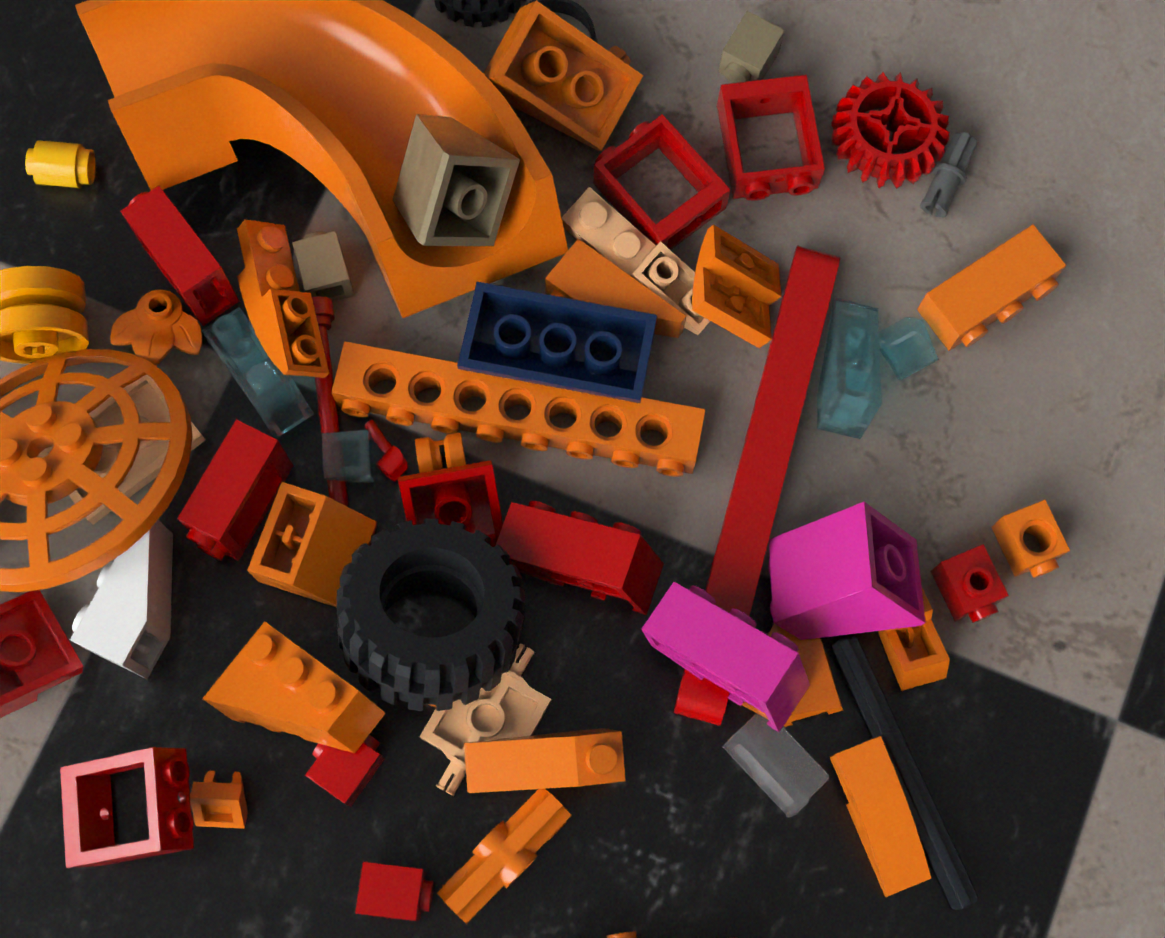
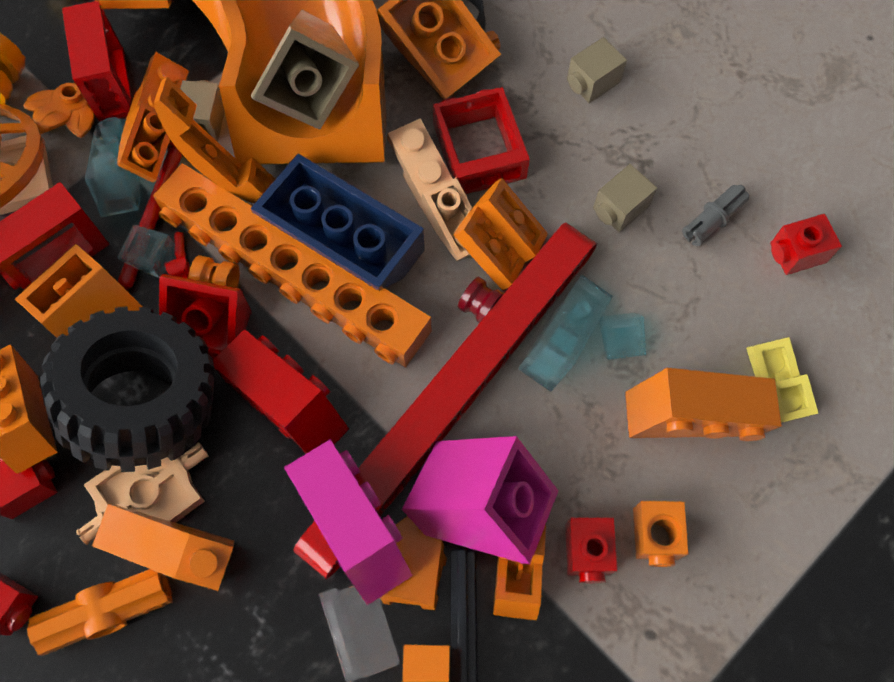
camera: 25 degrees right, 5 degrees down
orange slope [545,239,686,338] -> none
red window [717,75,825,201] -> none
red gear [831,72,950,189] -> none
orange brick [917,224,1067,351] -> none
none -> orange slope [154,77,275,204]
none -> dark red wheel [457,276,504,323]
none -> dark tan brick [593,164,657,232]
none -> orange wedge [625,368,782,441]
none -> light yellow slope [746,337,818,423]
none -> red brick [770,213,842,275]

